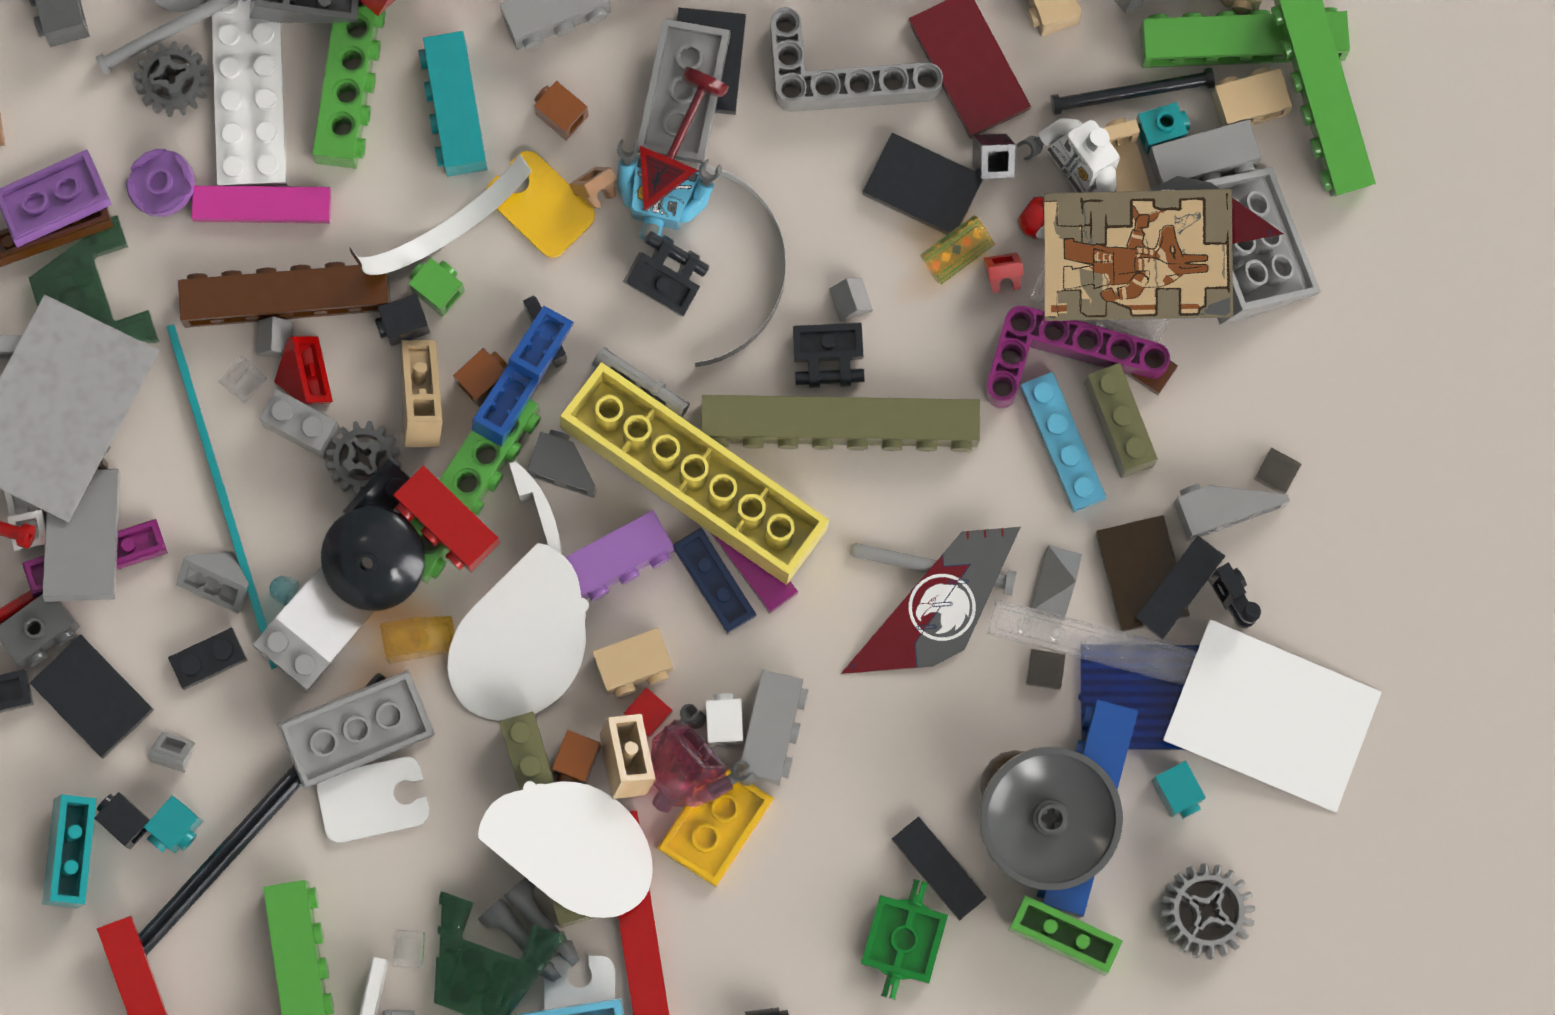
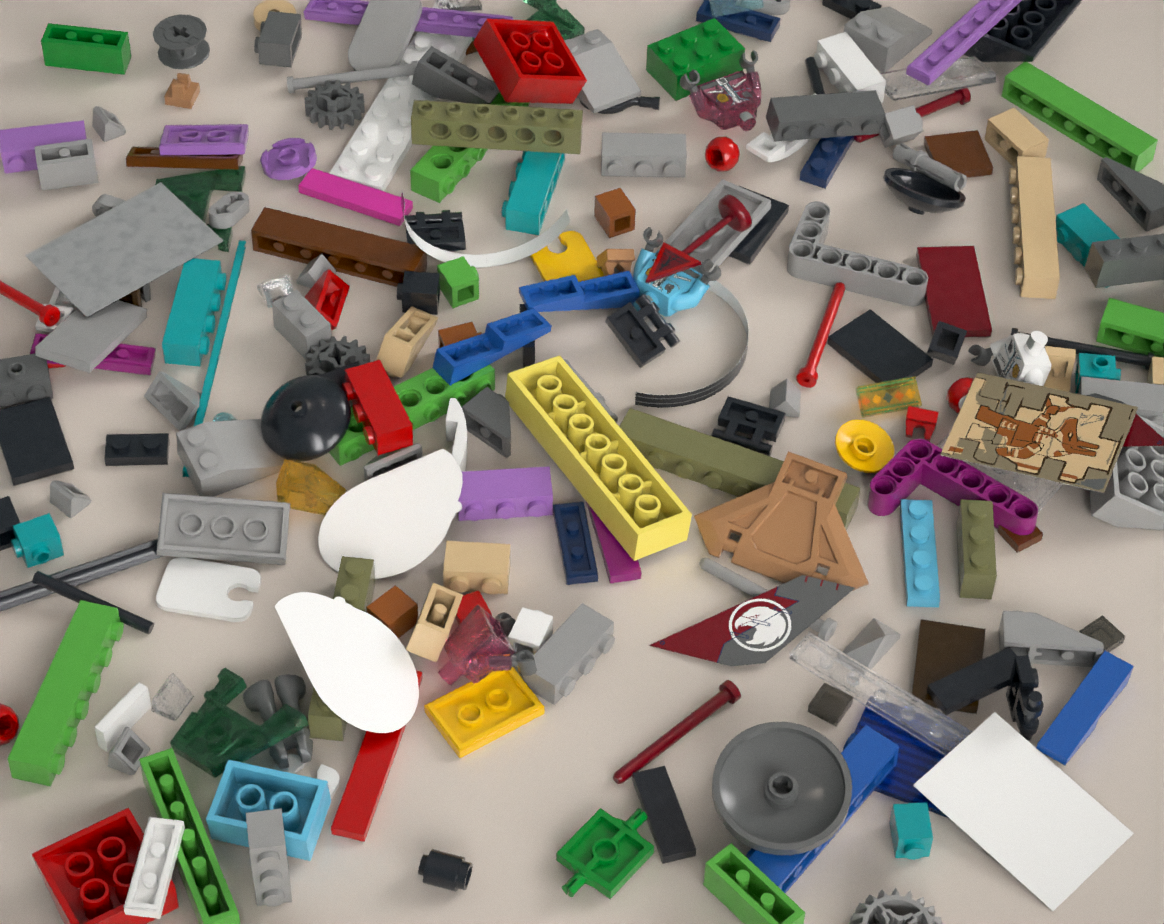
camera: 25 degrees right, 30 degrees down
none -> black bar [32,571,154,635]
none -> teal brick [162,258,226,367]
none -> light grey beam [209,192,249,229]
none -> light grey slope [364,443,422,481]
none -> black plate [405,210,466,251]
none -> olive brick [411,100,583,154]
none -> blue slope [519,271,640,312]
none -> dark red bar [613,680,741,784]
none -> medium nougat plate [694,451,869,591]
none -> red bar [796,282,846,388]
none -> yellow dish [835,420,895,473]
none -> blue slope [1036,651,1134,765]

